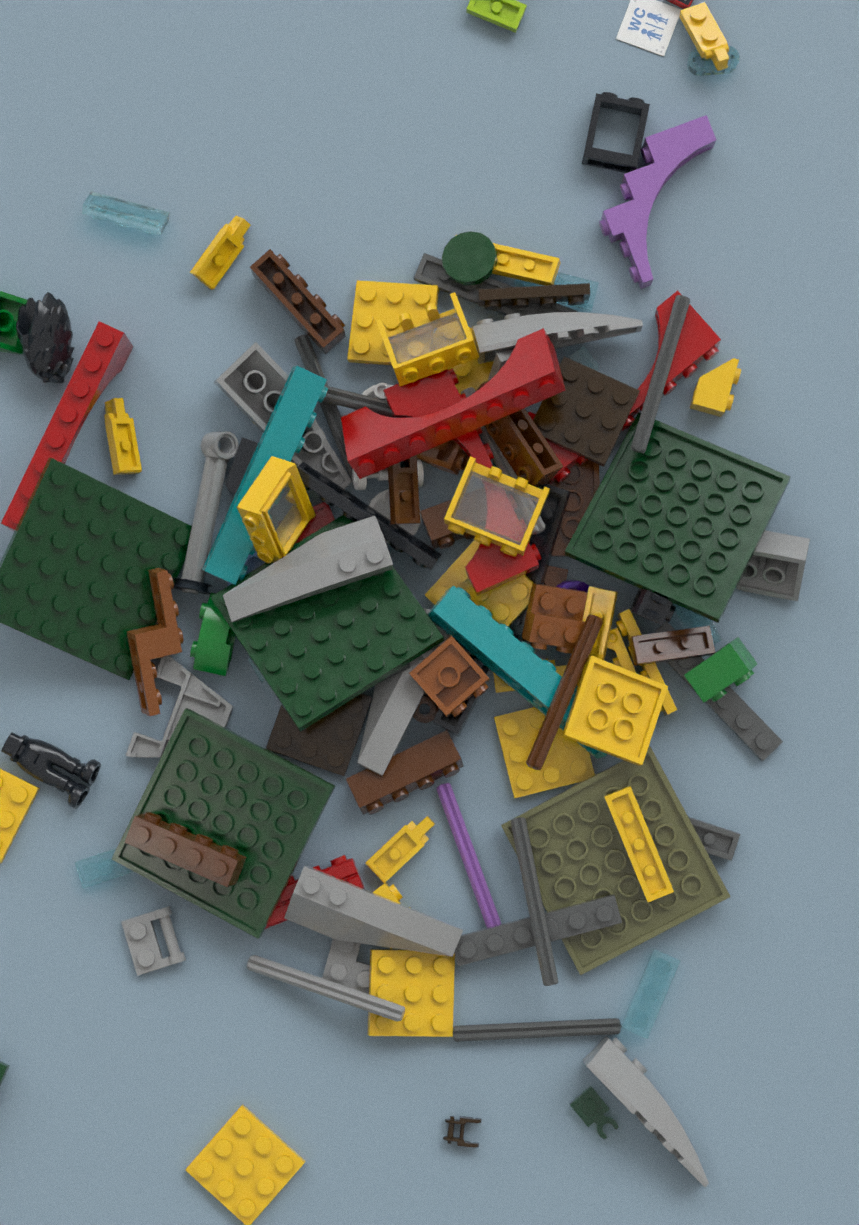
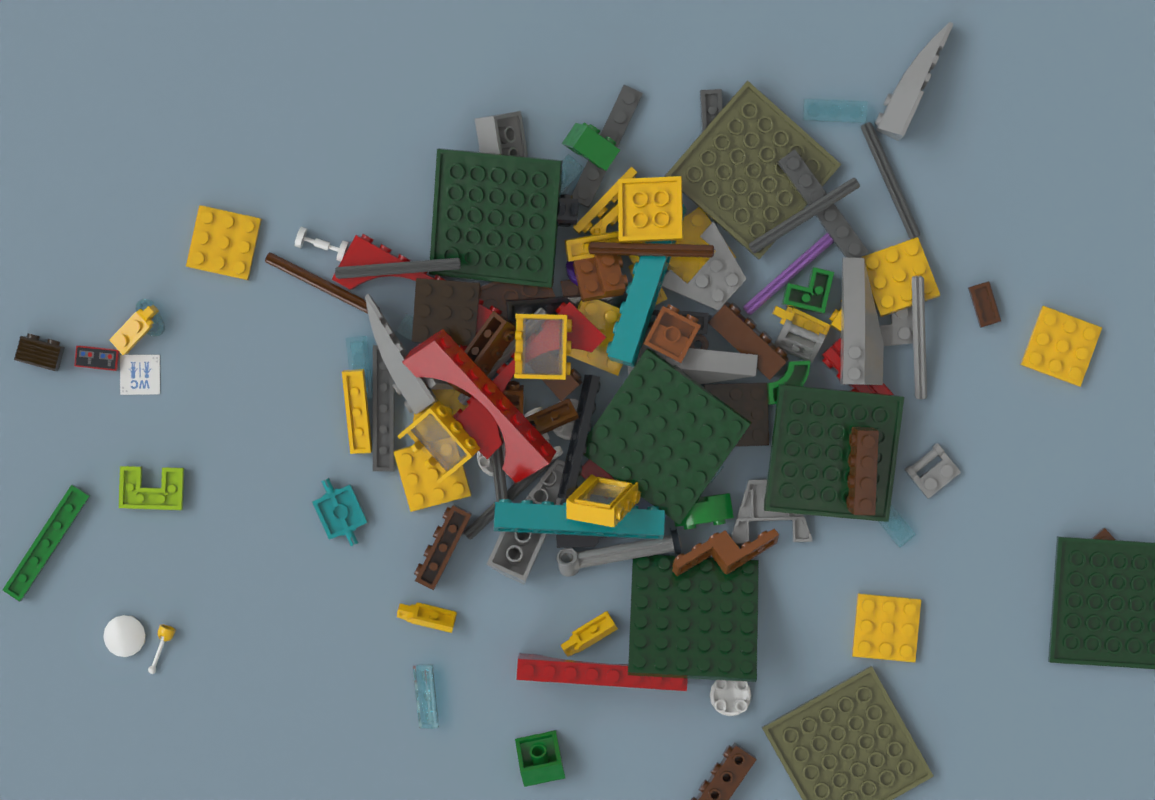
camera: 115 degrees left, 5 degrees up
black piece [1,732,101,809] -> none
black head [16,292,74,383] -> none
light grey wedge [223,516,393,622] -> none
dark green tile [442,231,498,286] -> none
dark brown piece [443,1116,482,1148] -> none
dark brown plate [478,283,590,310] -> none
clear green plate [569,1086,619,1139] -> none
black window [582,92,650,173] -> none
medium lavender arch [599,115,716,289] -> none
yellow plate [604,786,674,902] -> none
plate [629,626,716,666] -> none
yellow slope [690,358,741,417] -> none
none -> yellow plate [186,205,262,280]
none -> reddish brown axle [265,252,380,314]
none -> white wheel [294,227,349,262]
none -> teal plate [312,478,368,546]
none -> light grey wing [662,222,746,311]
none -> green brick [767,361,811,404]
none -> light grey plate [774,319,826,363]
none -> green brick [781,267,834,314]
none -> reddish brown plate [968,281,1001,328]

